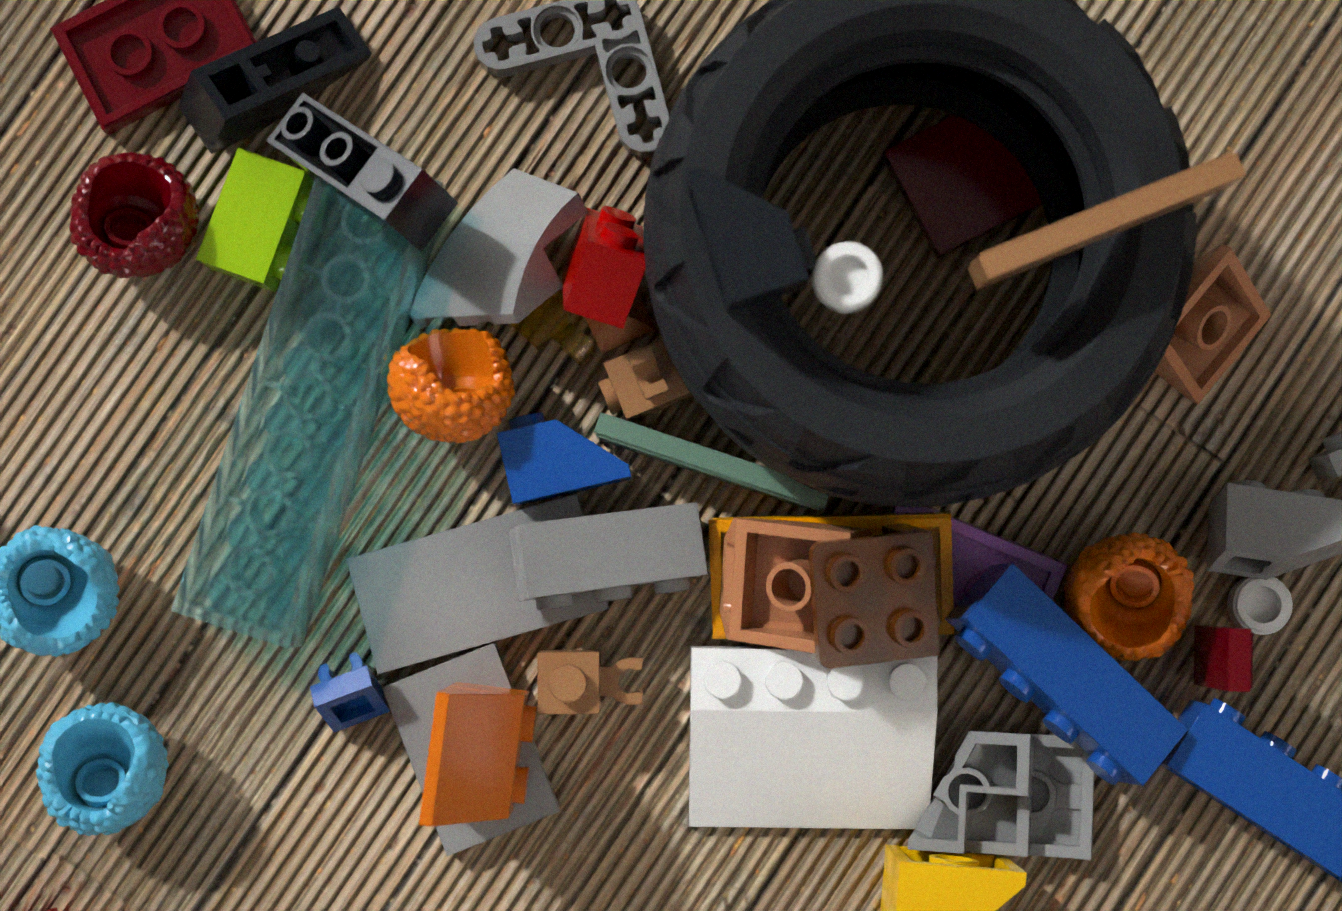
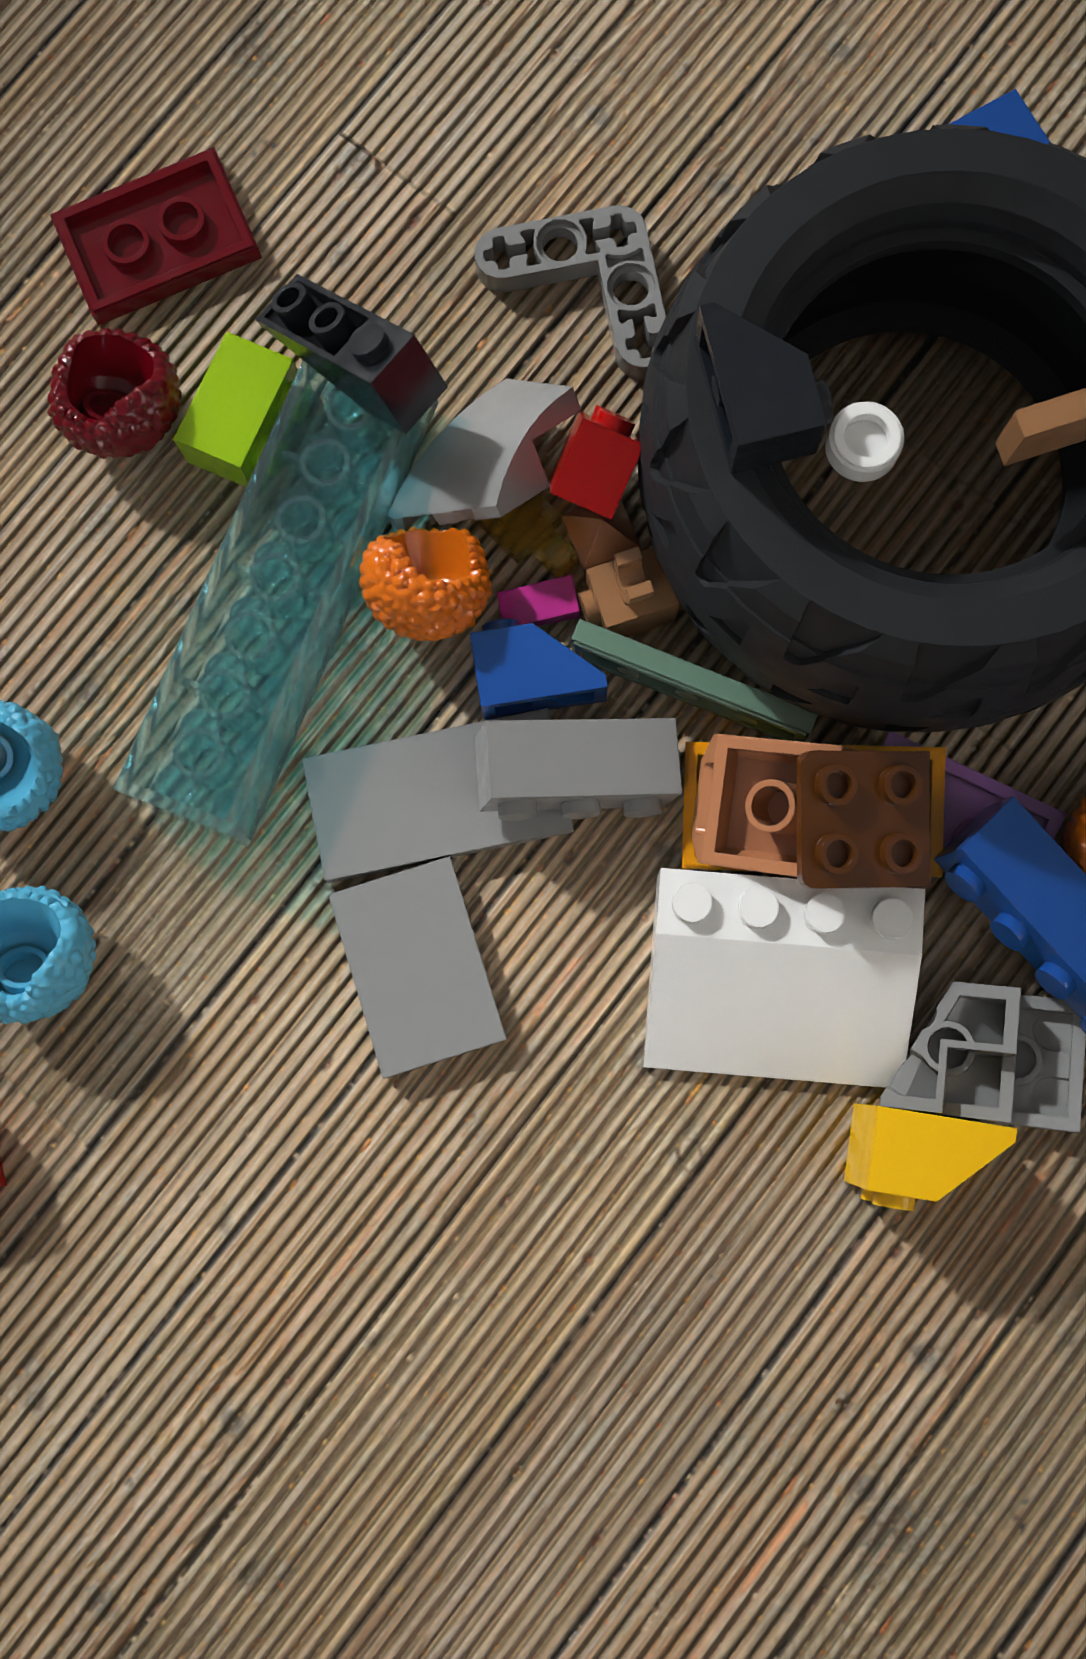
camera: 15 degrees right, 5 degrees down
black slope [178,6,372,154] -> none
blue tile [310,652,390,733] -> none
orange slope [419,682,538,827] -> none
medium nougat brick [537,649,643,714] -> none
dark red tile [882,97,1042,259] -> none
none -> dark pink piece [497,574,580,626]

